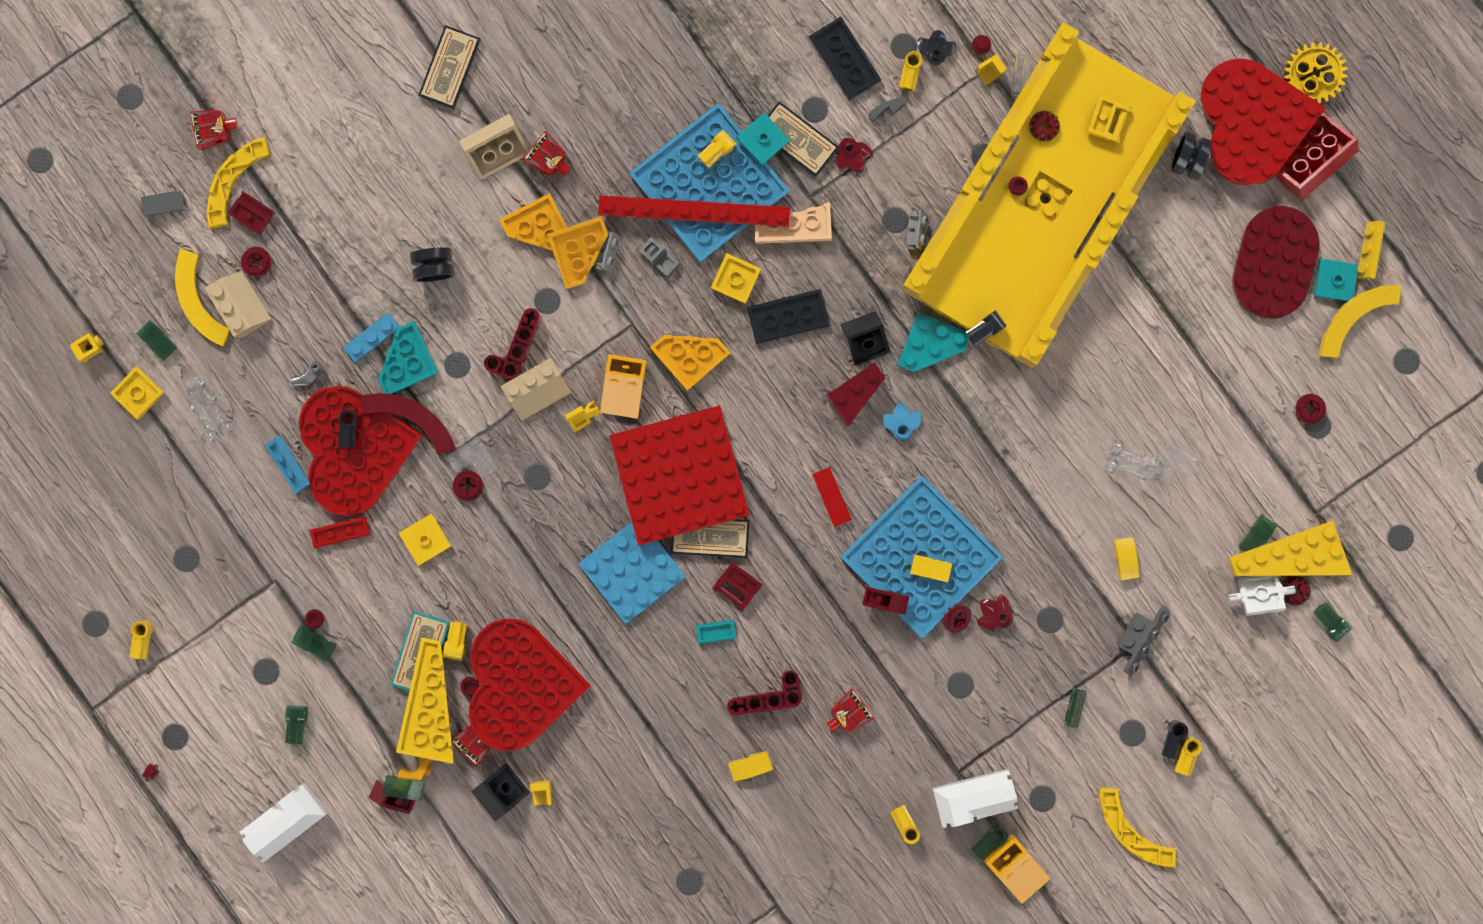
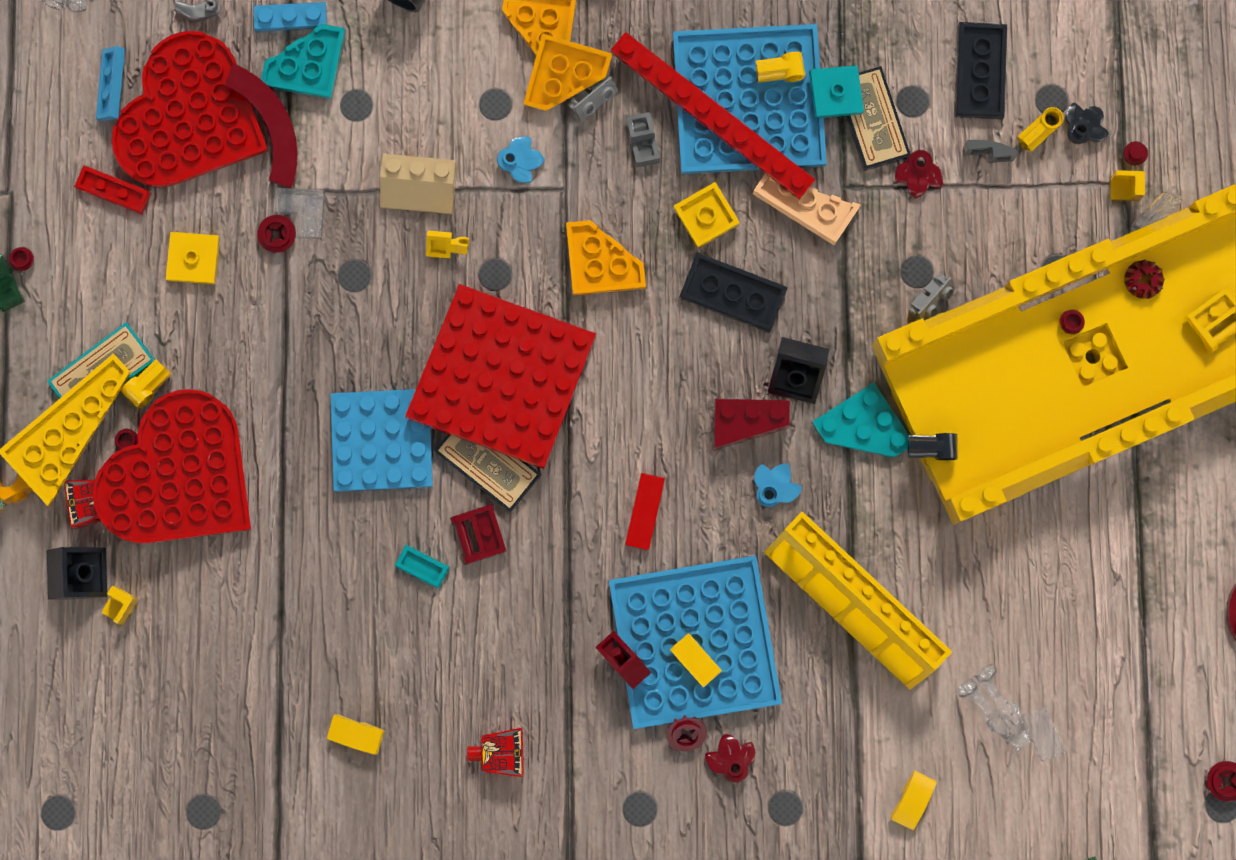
camera: 35 degrees right, 5 degrees down
black piece [338,410,359,448] -> none
dark red beam [484,308,542,380] -> none
light orange slope [600,354,647,419] -> none
dark red beam [727,670,802,715] -> none
none -> dark azure plate [497,136,545,183]
none -> yellow window [763,511,952,690]

